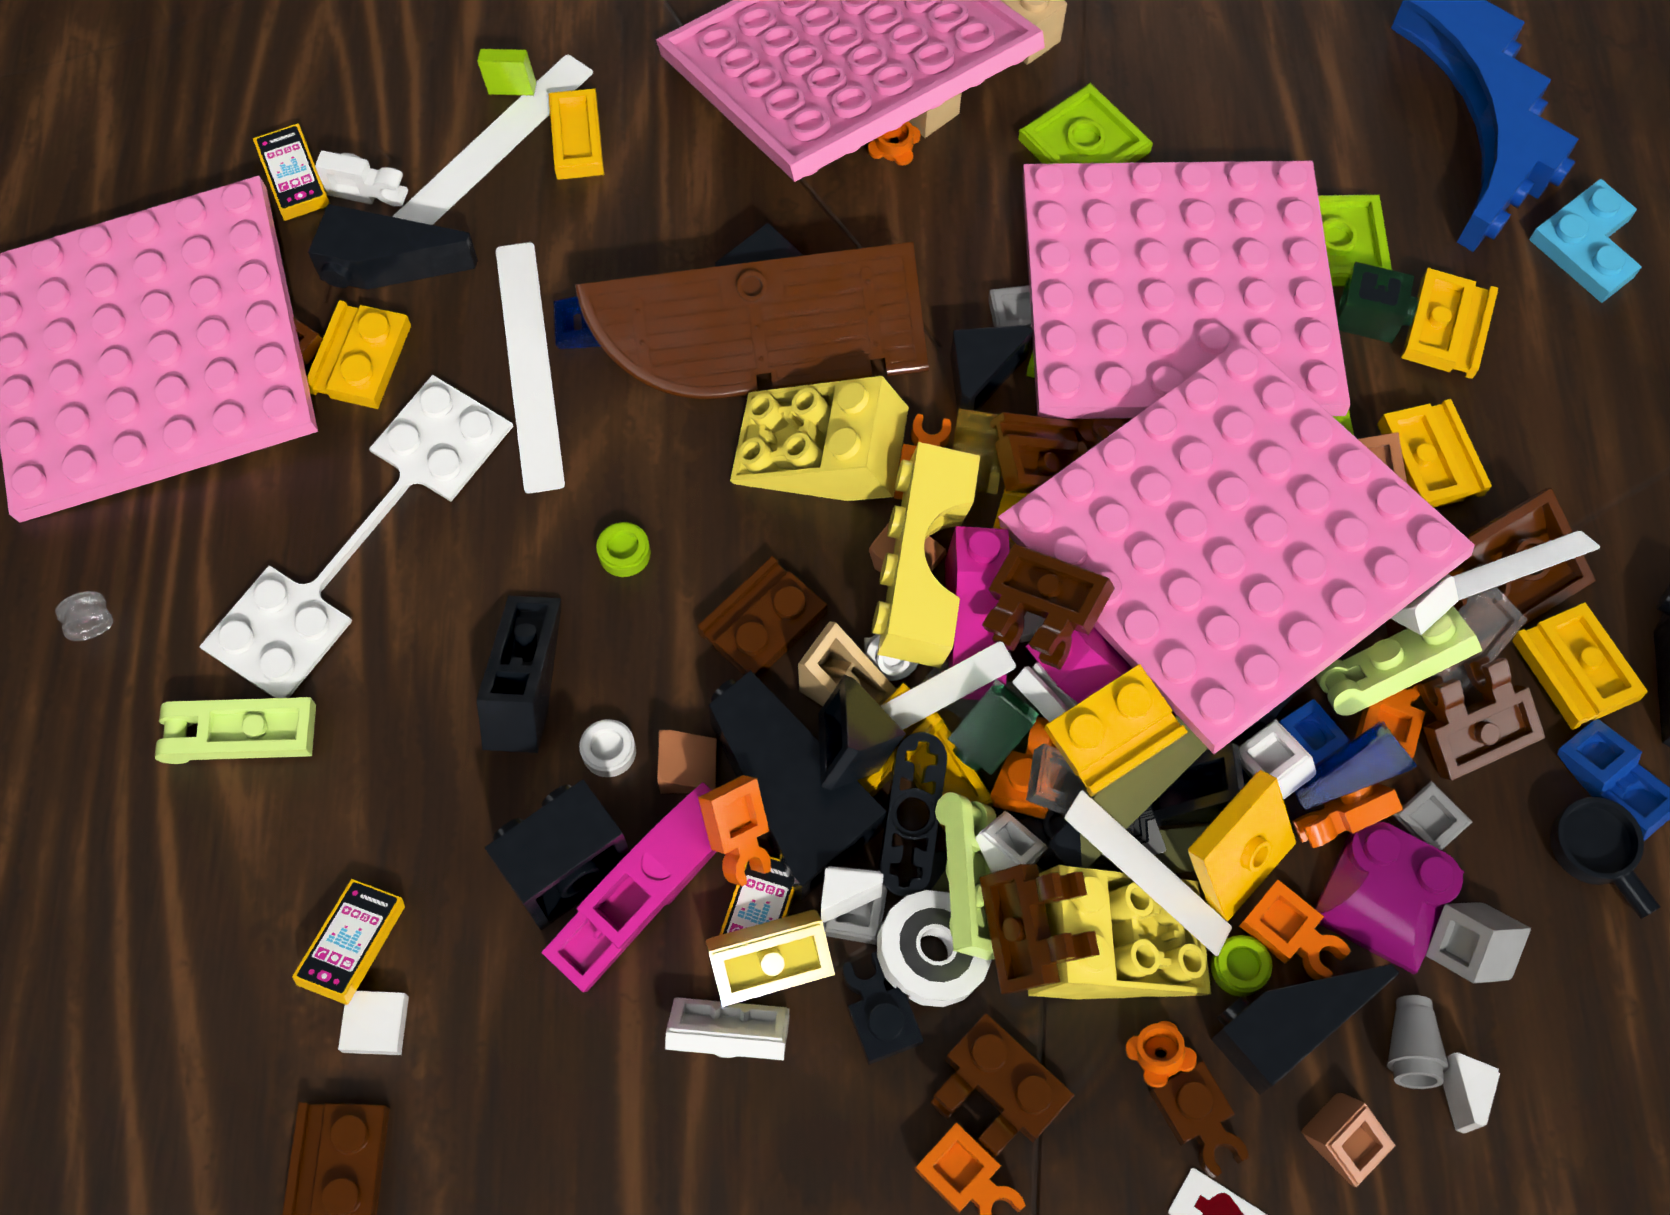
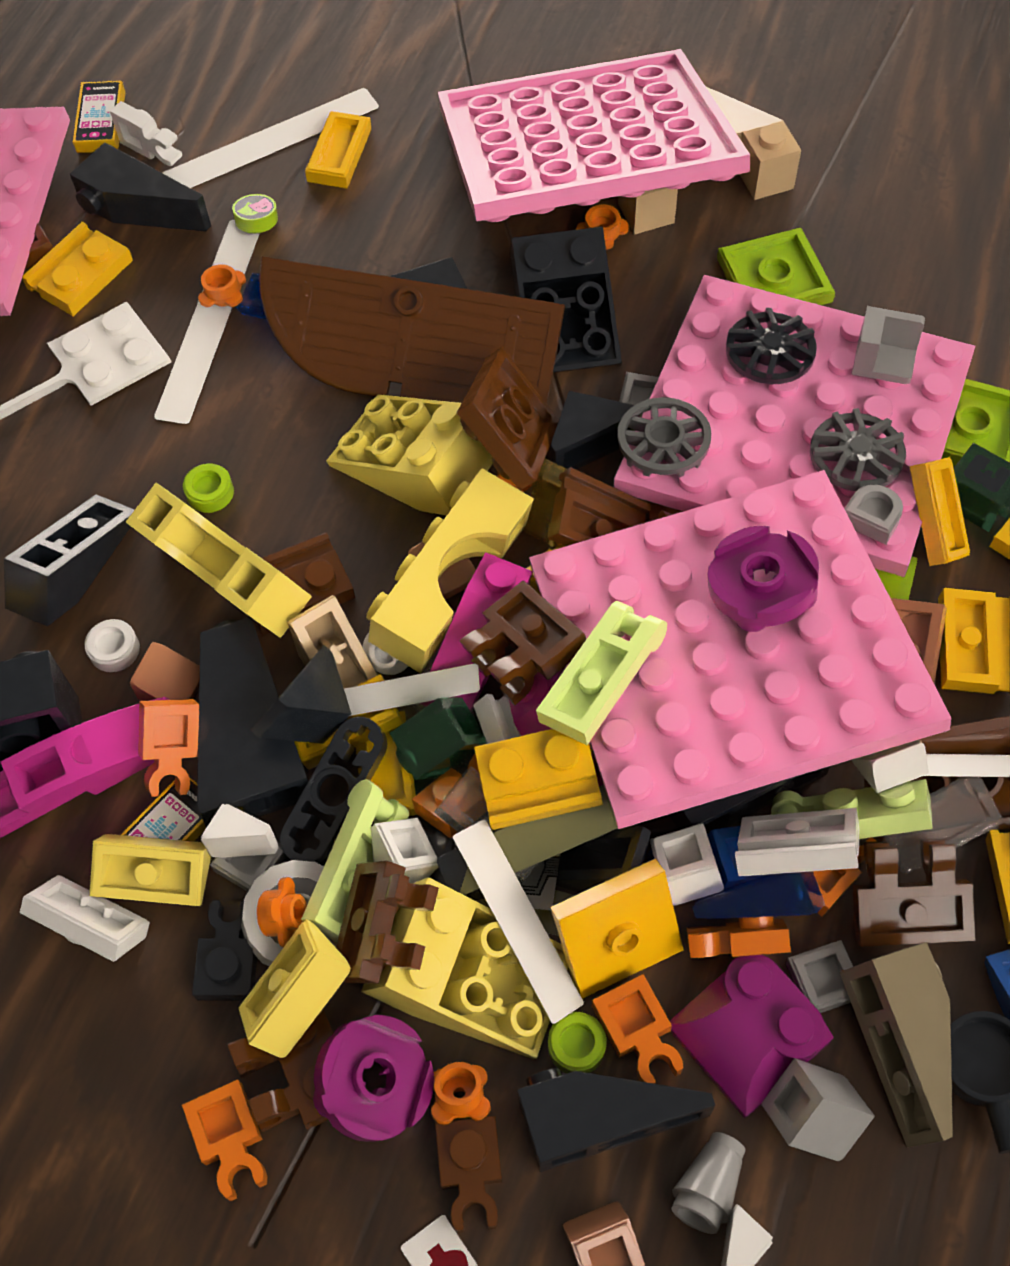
camera: 25 degrees right, 5 degrees down
lime tile [477,49,537,96] -> none
none -> light yellow arch [126,482,312,638]
none -> orange plate [198,264,246,307]
none -> tile [232,194,278,234]
none -> light yellow slope [239,919,351,1058]
none -> orange plate [257,877,307,947]
none -> magenta plate [313,1015,434,1142]
none -> reddish brown plate [457,346,559,491]
none -> black slope [509,226,622,373]
none -> yellowish green plate [536,601,667,745]
none -> dark grey wheel [618,397,711,478]
none -> magenta plate [707,526,819,632]
none -> black wheel [726,307,817,384]
none -> white plate [735,808,860,876]
none -> dark grey wheel [810,408,906,491]
none -> dark tan slope [839,942,953,1148]
none -> light grey tile [844,485,903,545]
none -> light grey panel [852,306,925,384]
none -> yellow tile [909,457,970,566]

